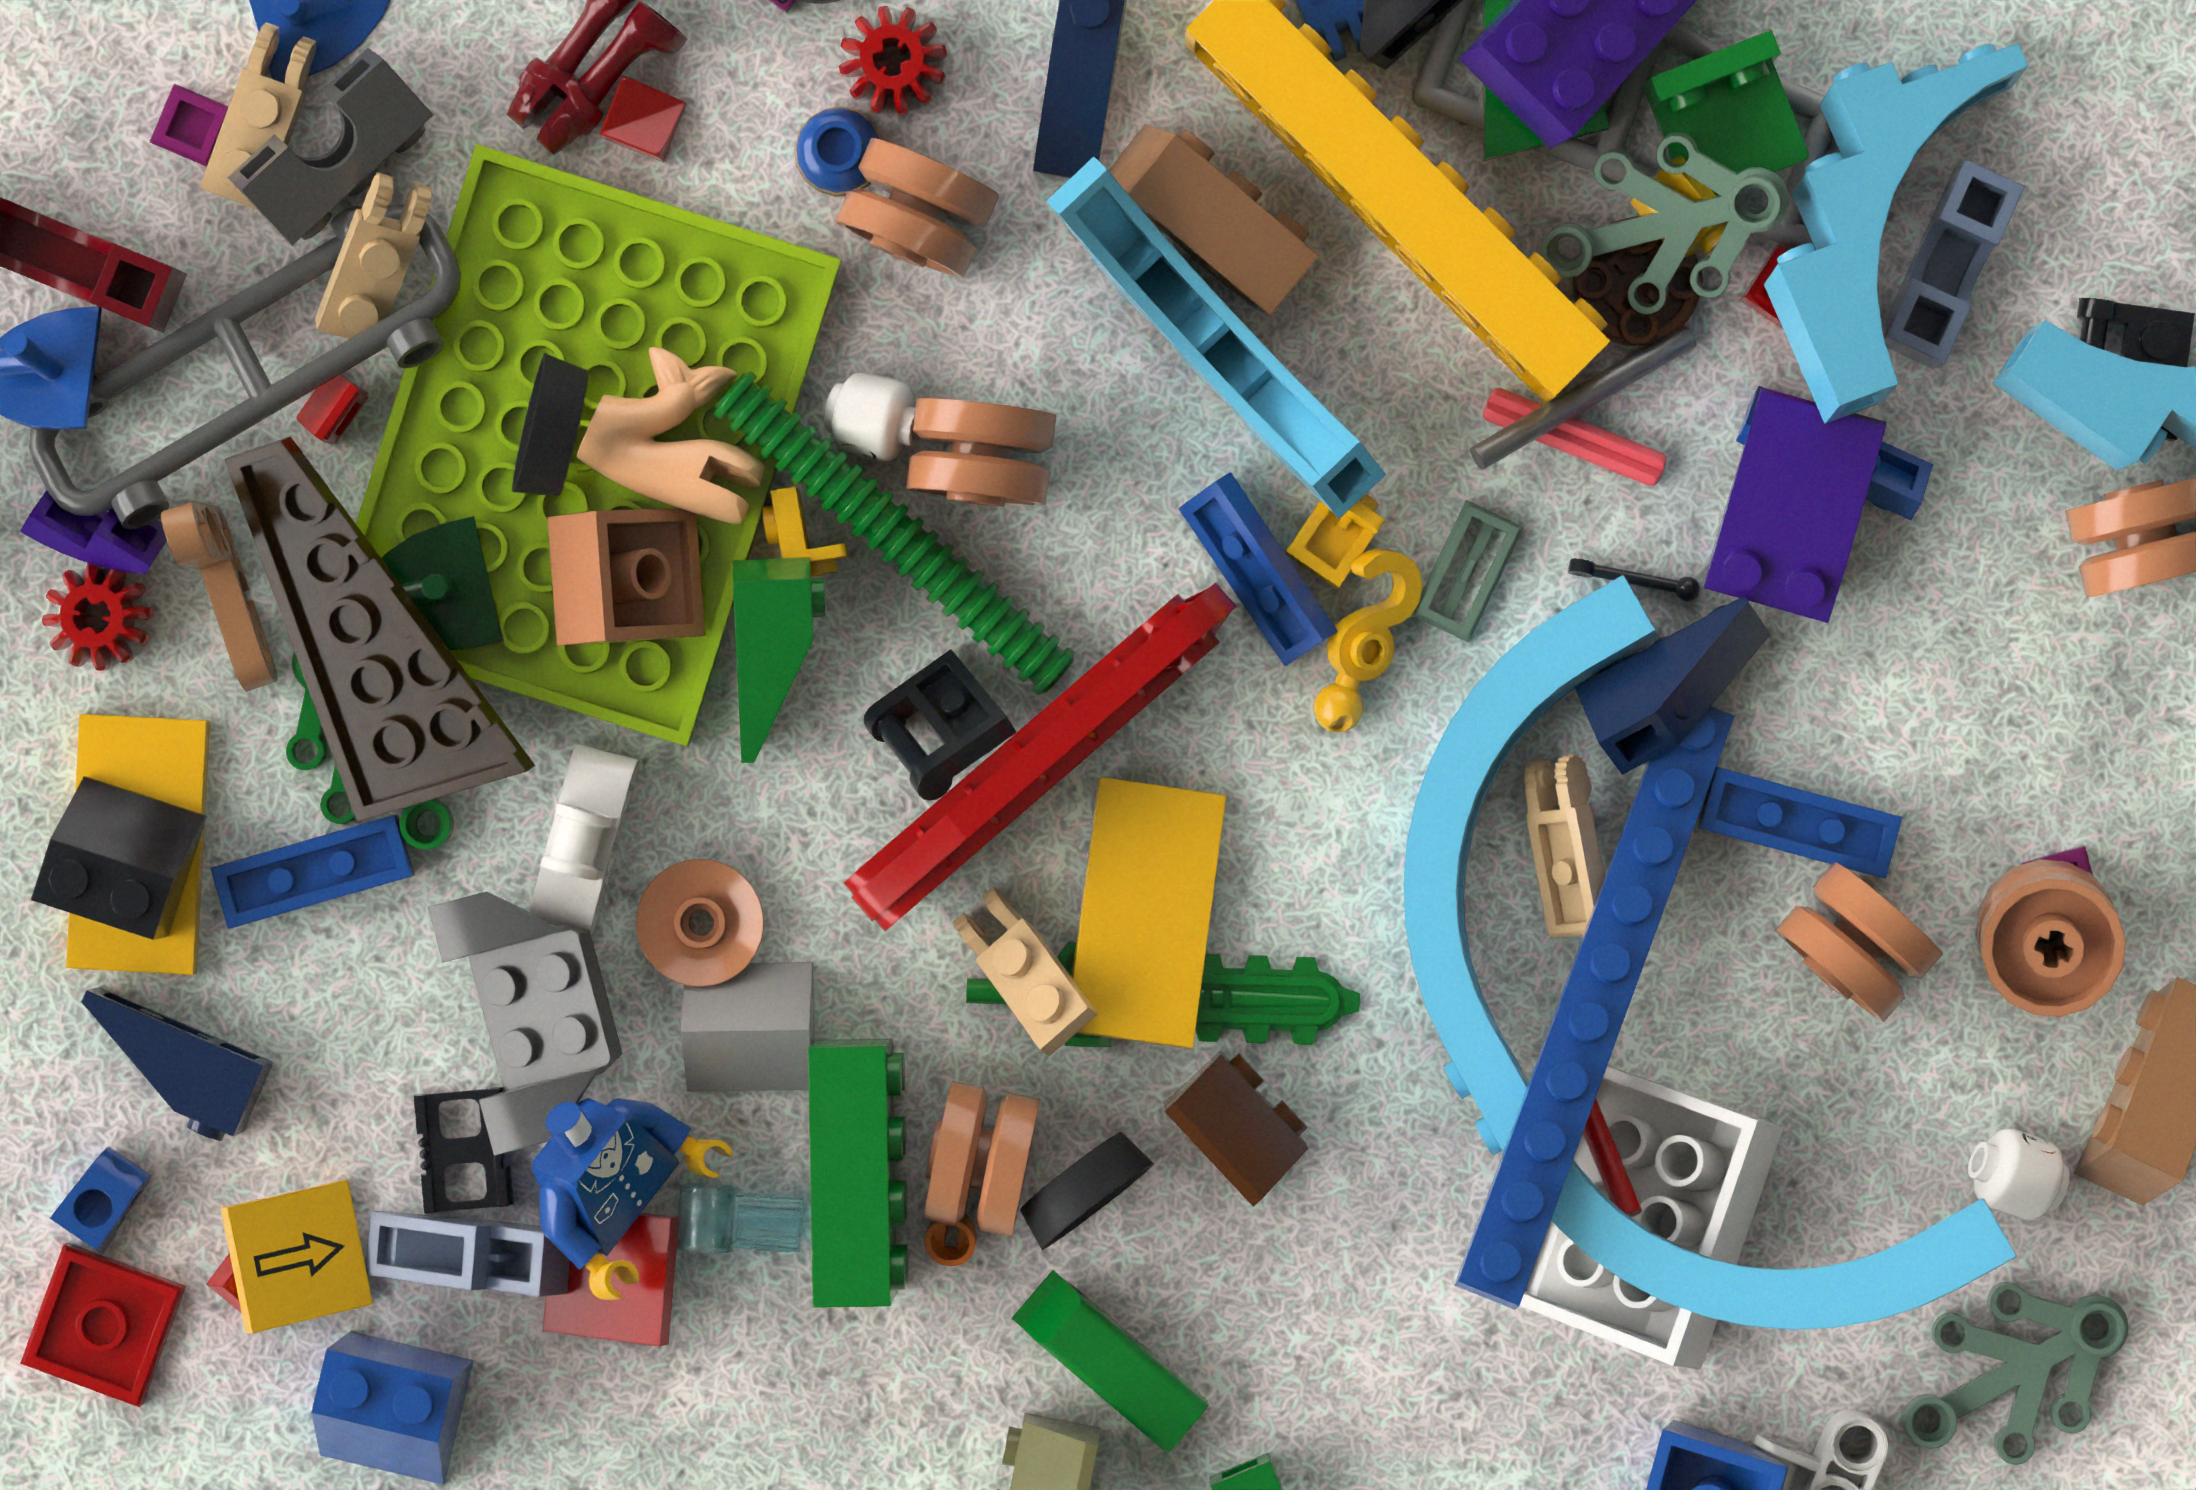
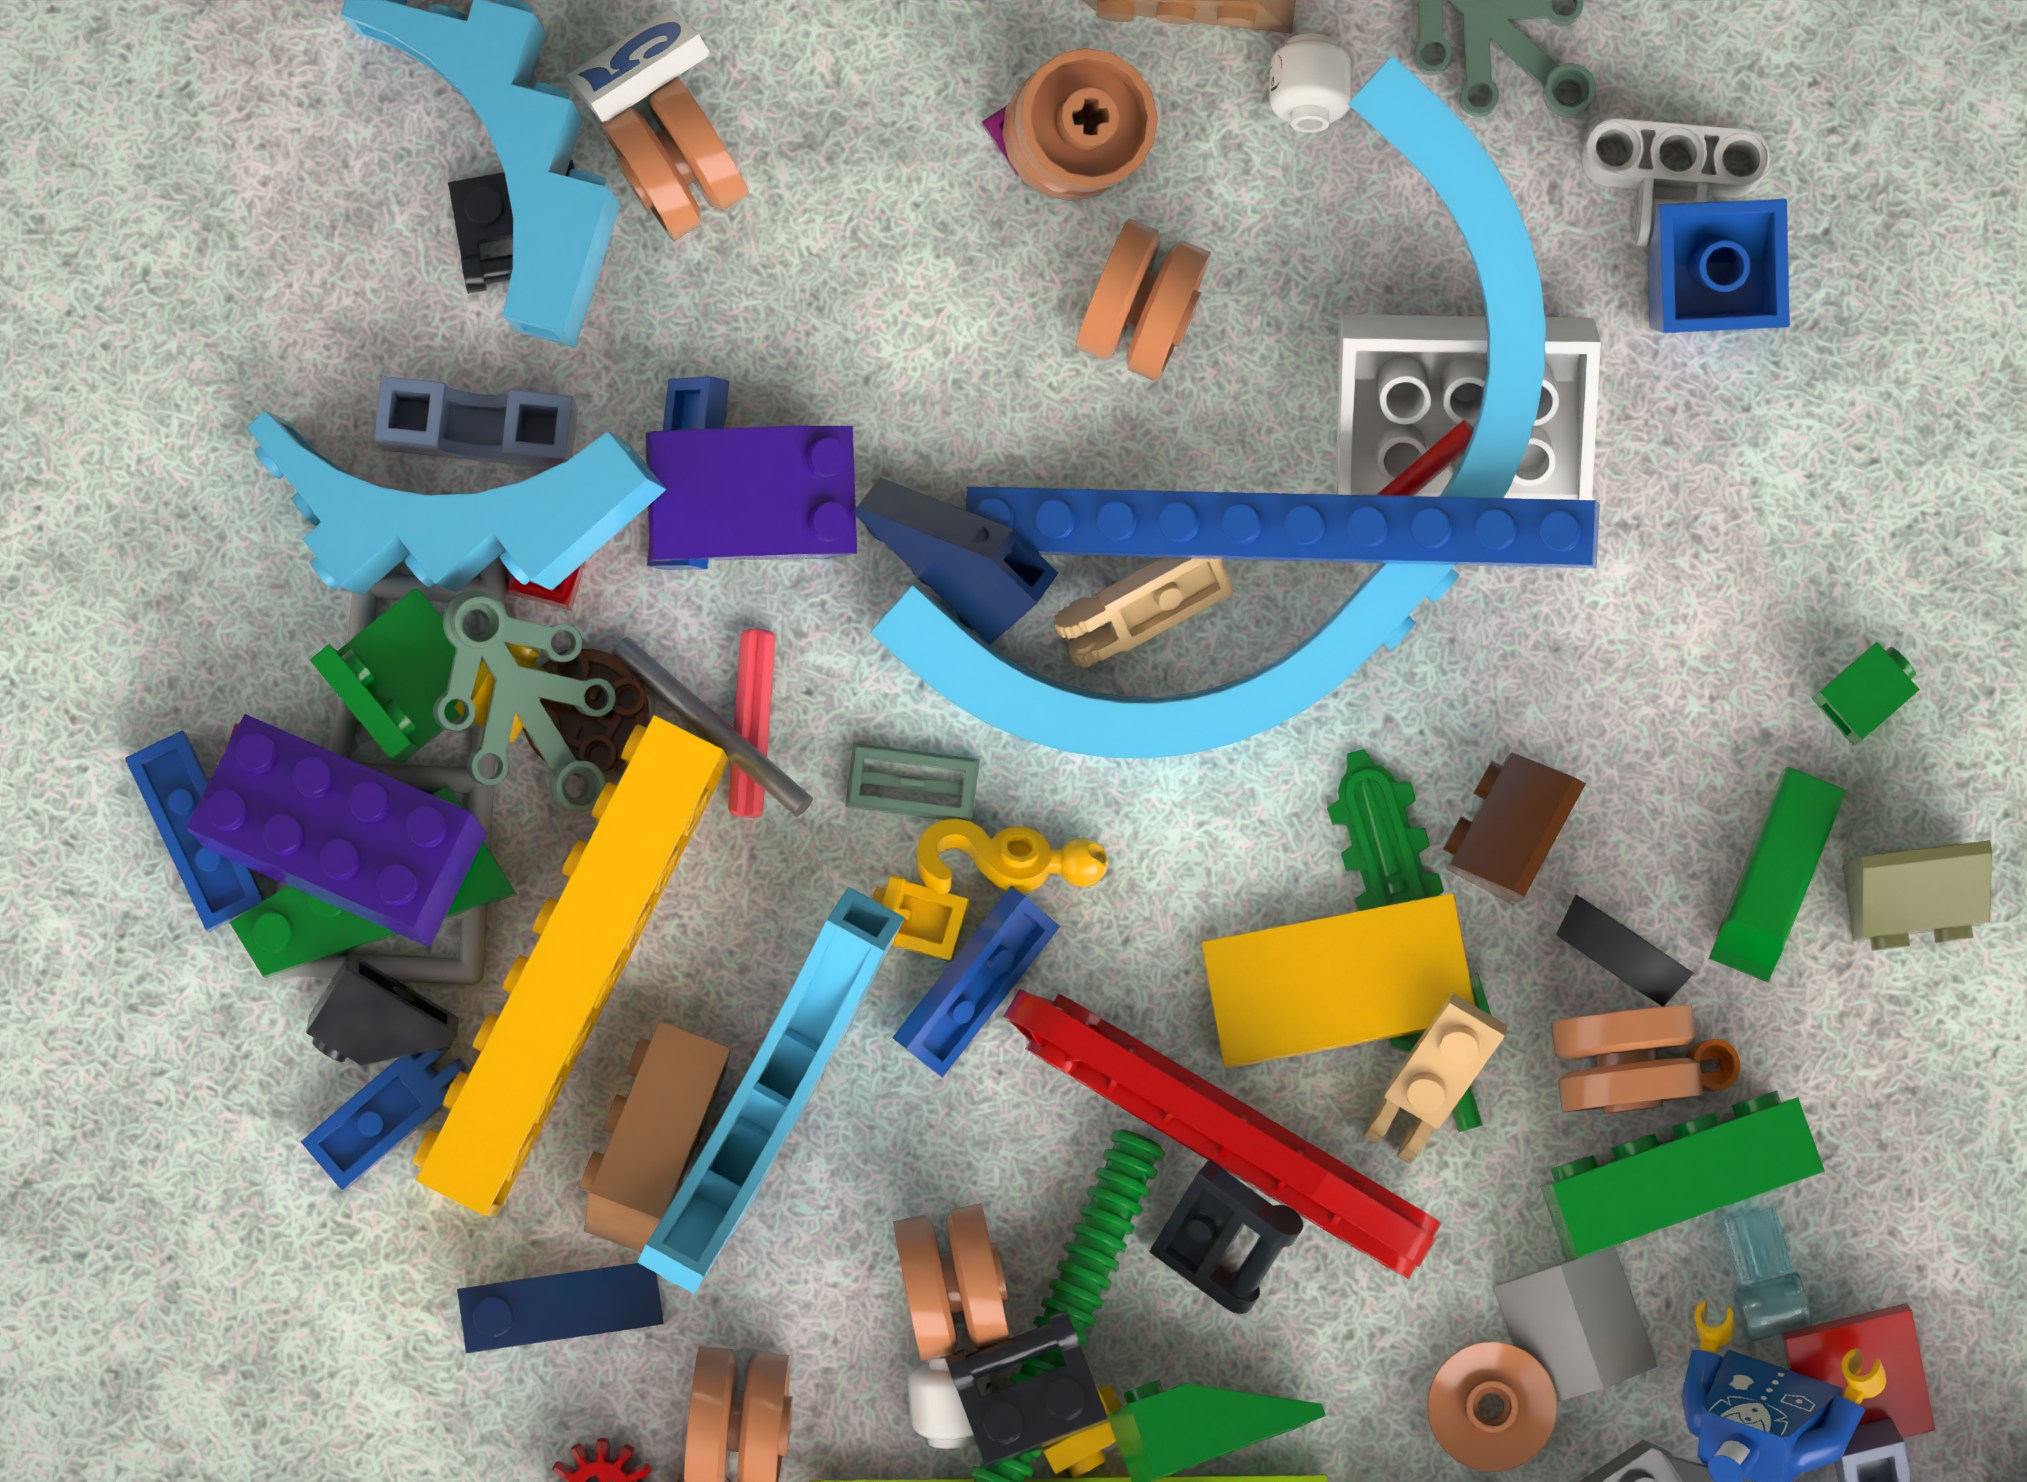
camera: 115 degrees left, 5 degrees down
black hinge [1568,558,1700,601] -> none
blue plate [1697,767,1903,879] -> none
none -> black plate [945,1310,1109,1469]

